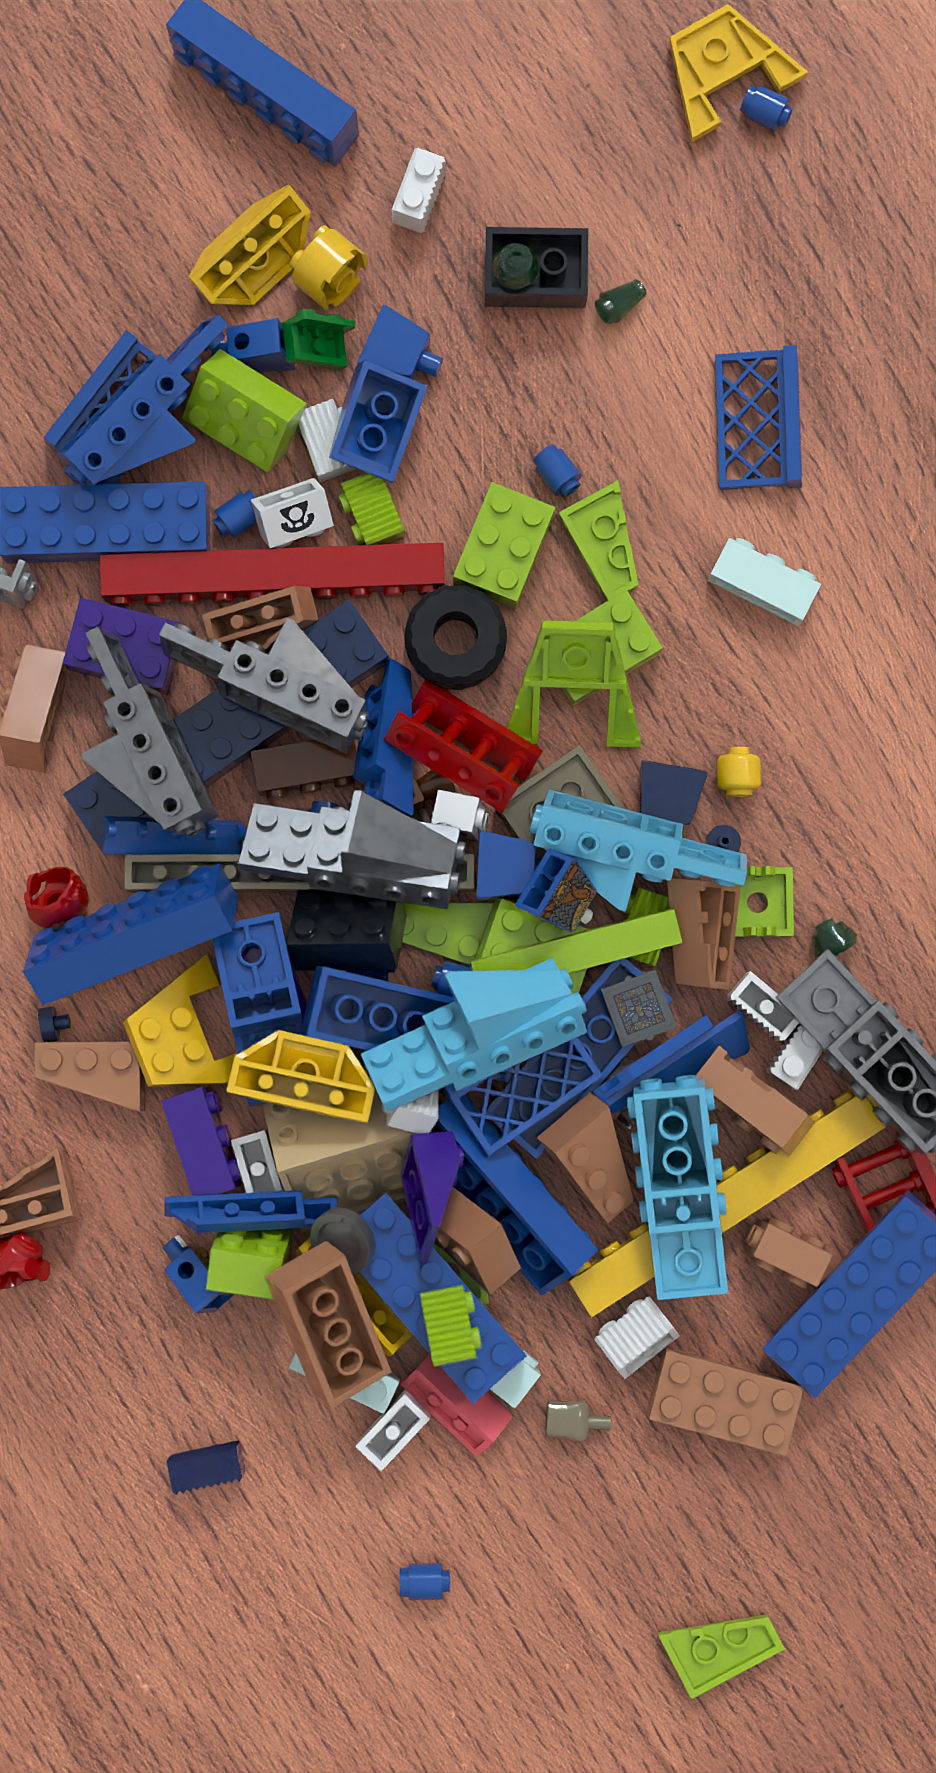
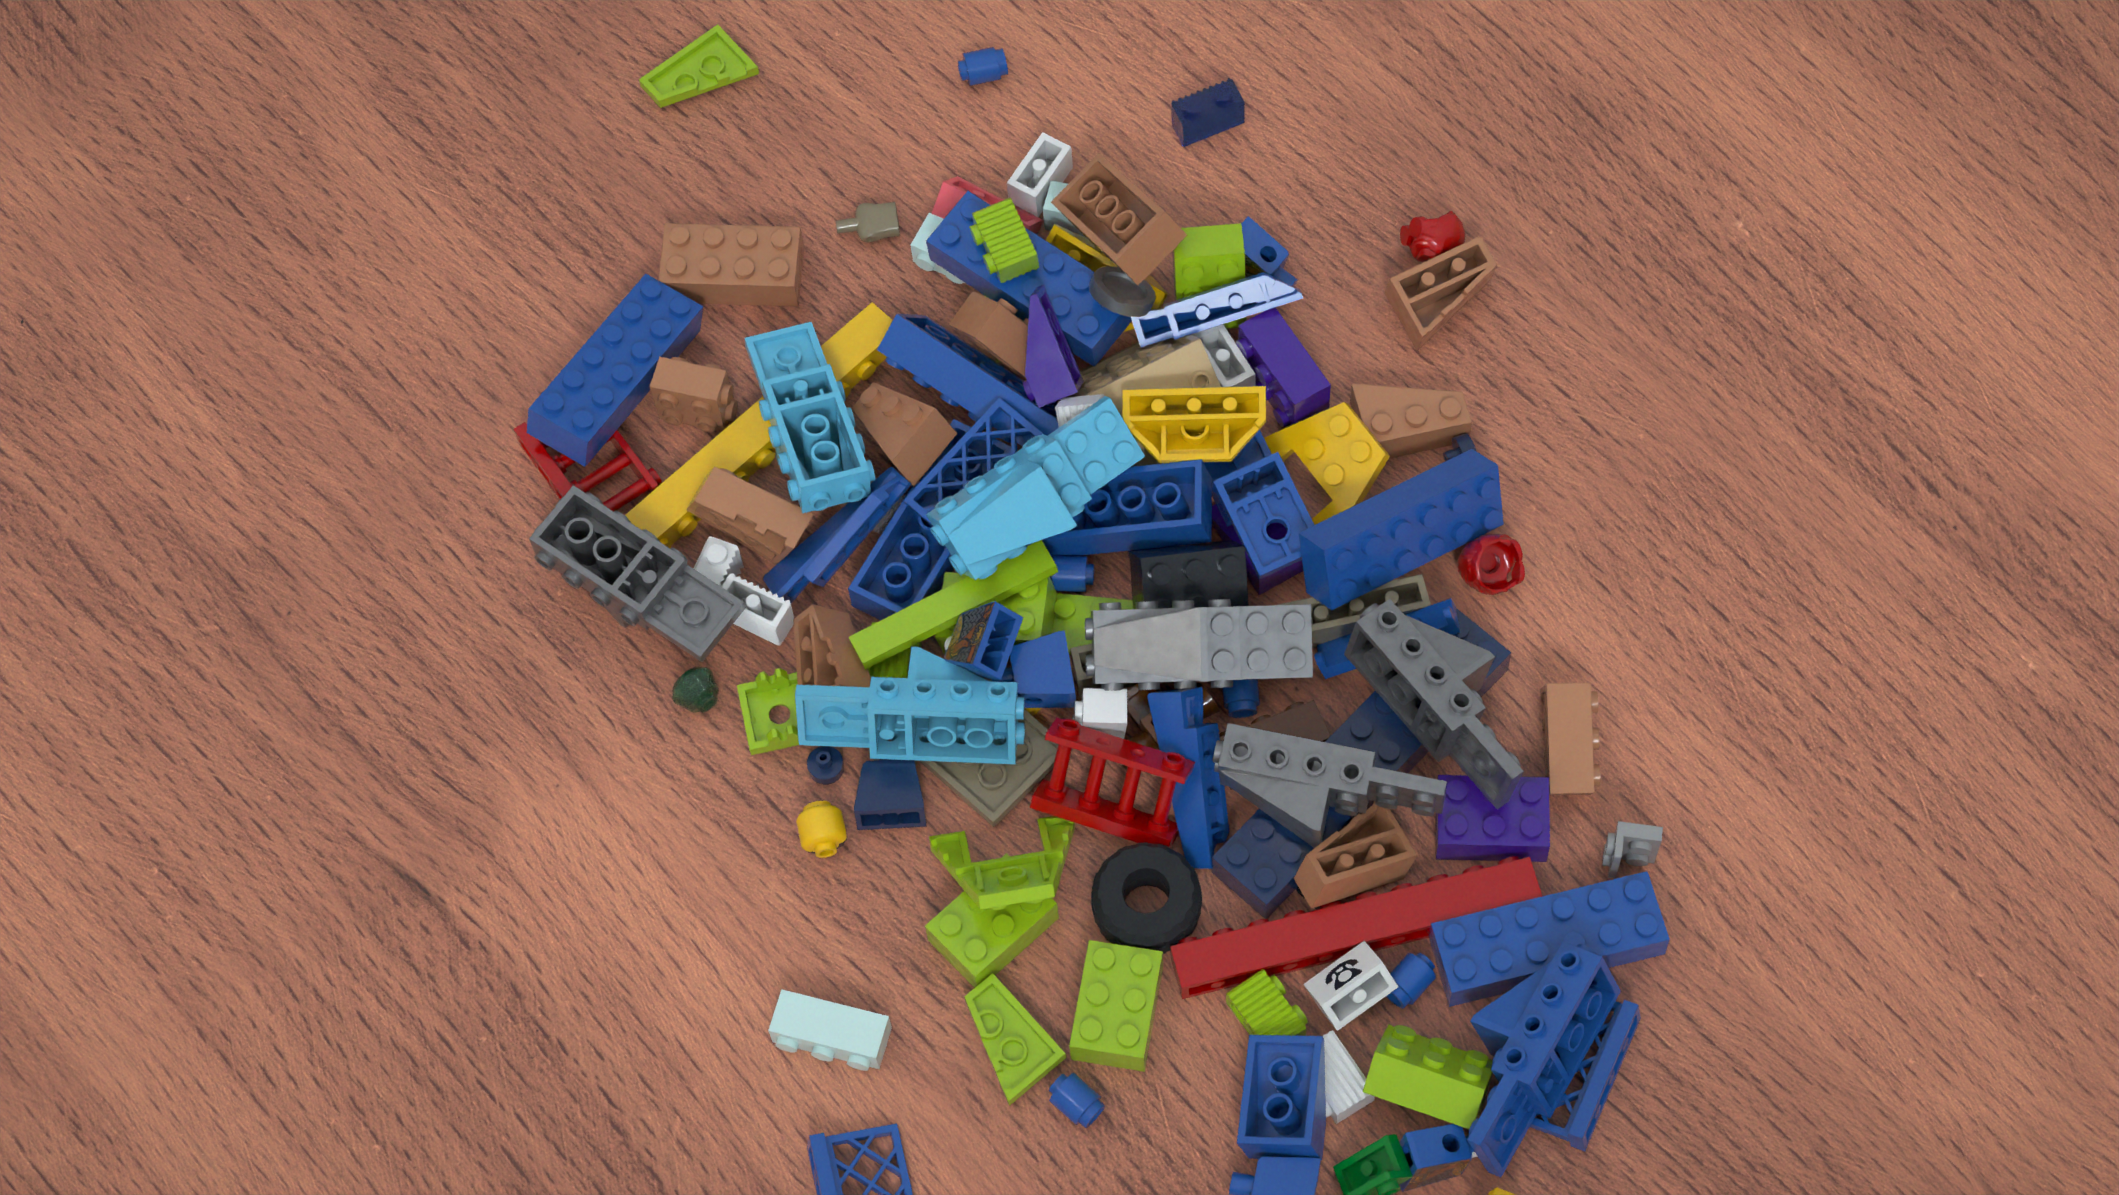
camera: 175 degrees right, 20 degrees down
white brick [594,1296,680,1379] -> none
piece [601,970,677,1047] -> none

